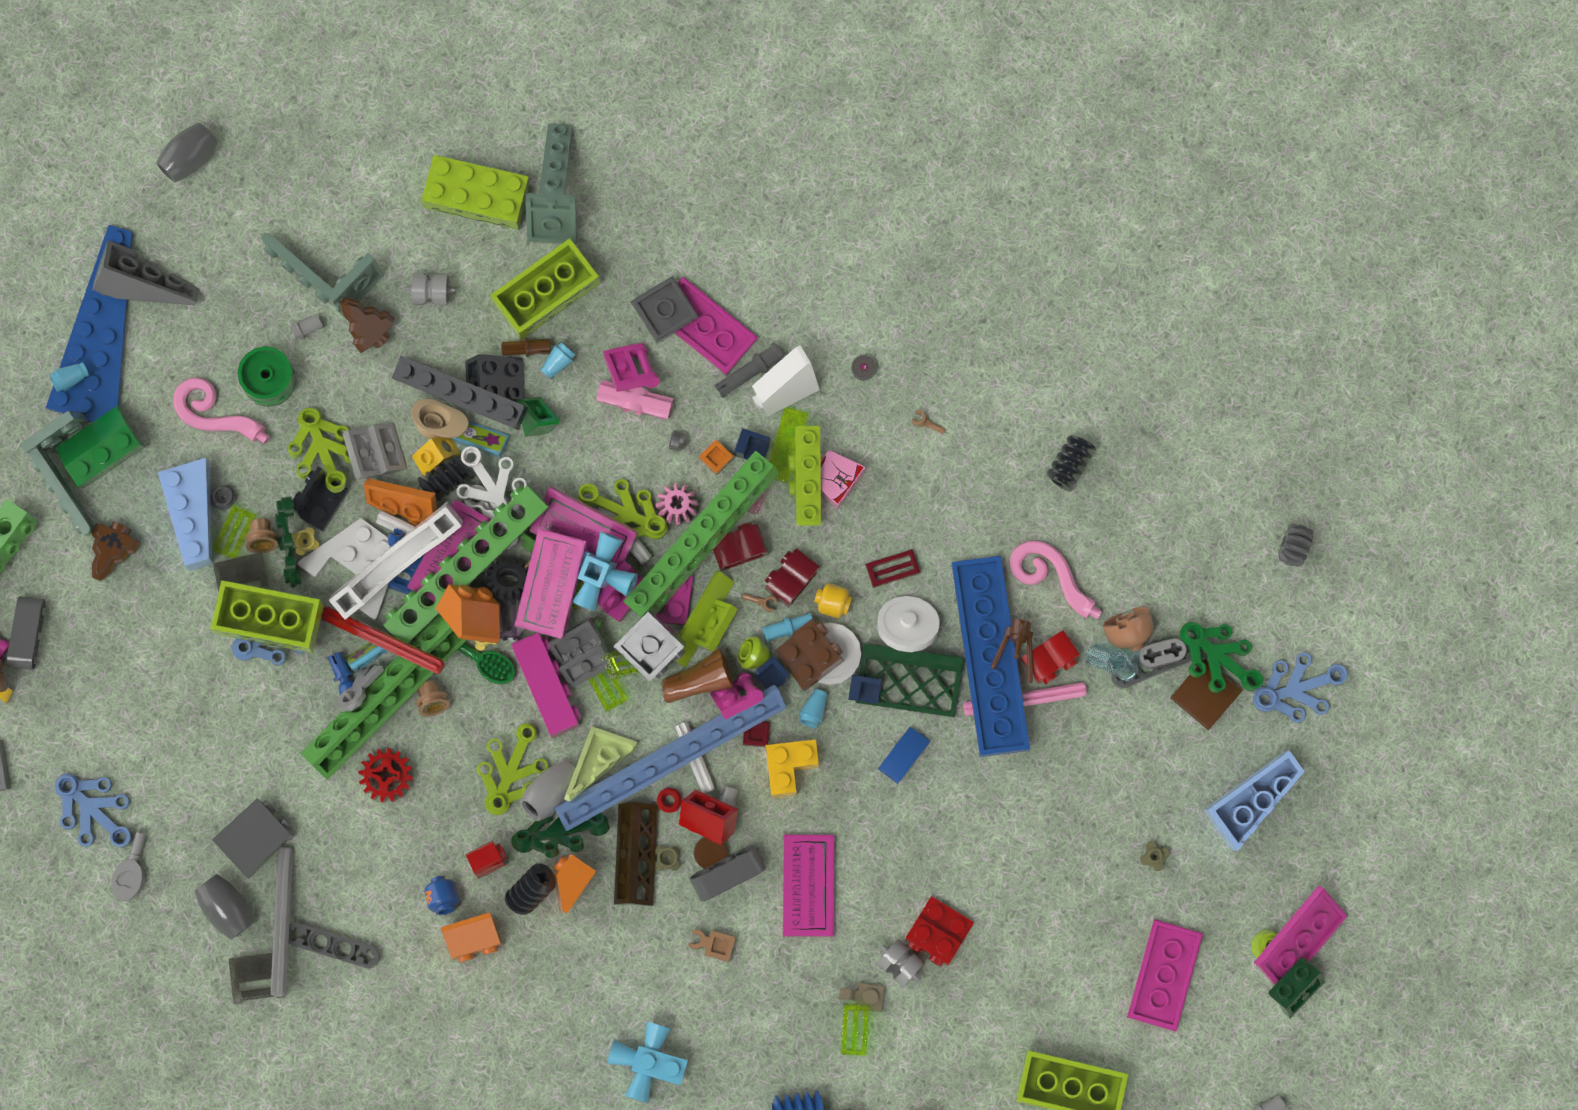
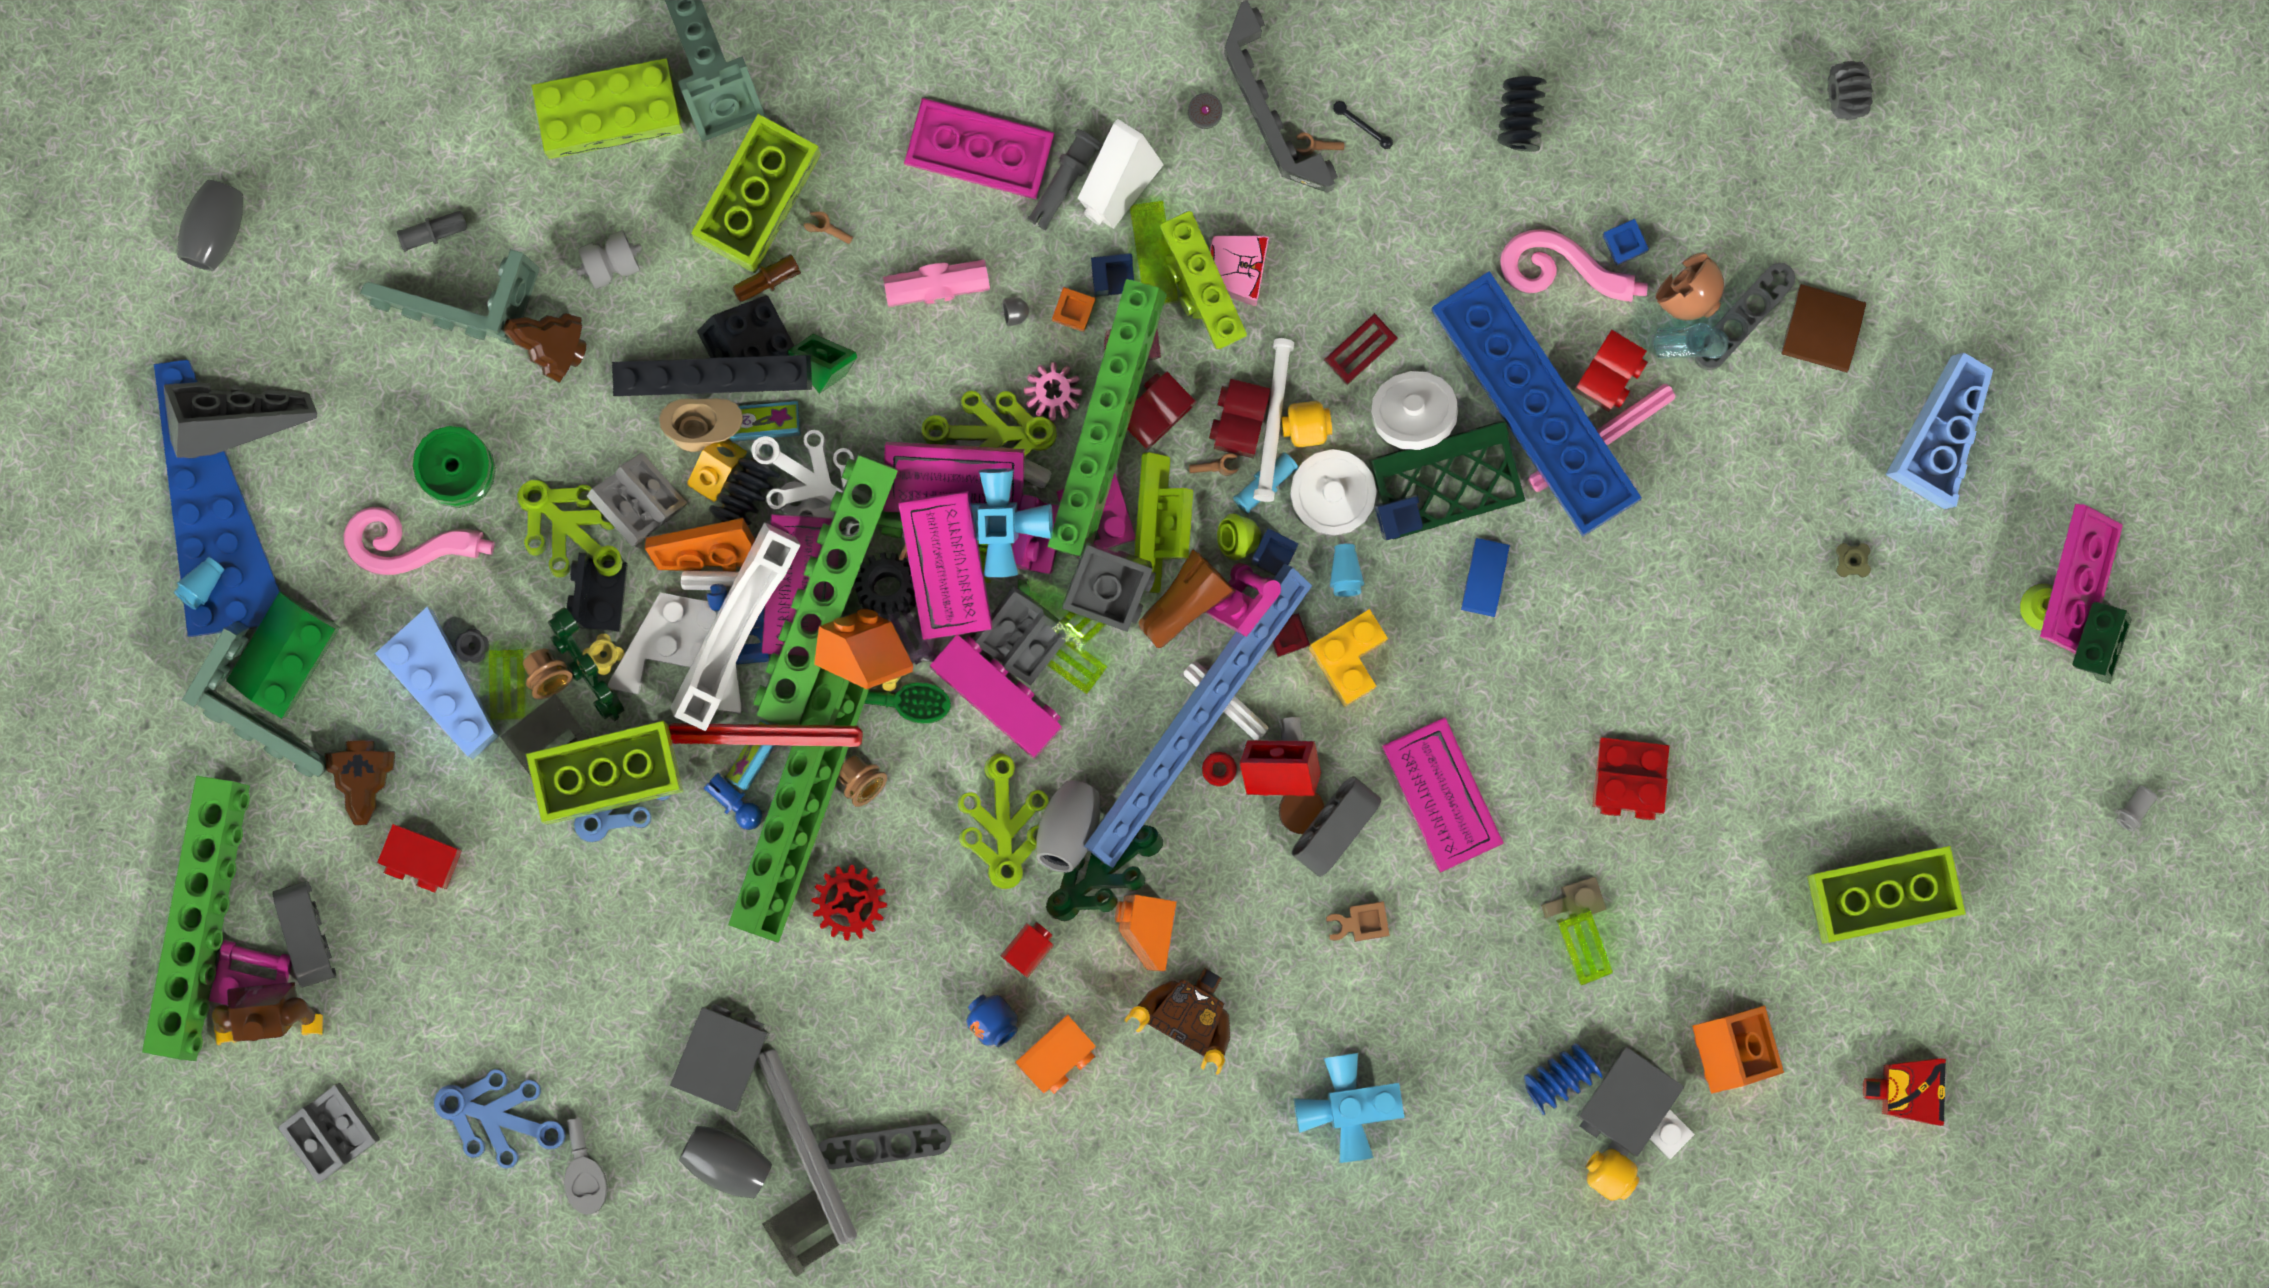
camera: 30 degrees left, 5 degrees up
light grey pin [290,314,323,340] -> none
light grey piece [336,664,385,712] -> none
black piece [505,863,556,915] -> none
medium azure cone [540,342,575,379] -> none
yellowish green wing [564,726,637,801] -> none
dark pink plate [603,343,660,392] -> none
dark brown fence [614,802,658,906] -> none
dark grey tile [631,276,699,344] -> none
olive plate [655,846,680,871] -> none
reddish brown plate [774,619,844,691] -> none
light grey wheel [877,939,925,988] -> none
reddish brown plant [991,619,1033,683] -> none
dark pink tile [1127,919,1203,1032] -> none
light grey beam [1138,639,1186,669] -> none
green plant [1179,622,1263,693] -> none
medium blue plant [1253,652,1347,723] -> none
none -> red brick [377,824,462,893]
none -> dark grey axle [397,211,467,252]
none -> medium nougat hand [804,212,853,244]
none -> torso [1124,968,1231,1075]
none -> dark grey slope [1224,0,1338,193]
none -> white bar [1253,338,1294,502]
none -> black hinge [1333,101,1393,149]
none -> blue plate [1602,219,1649,266]

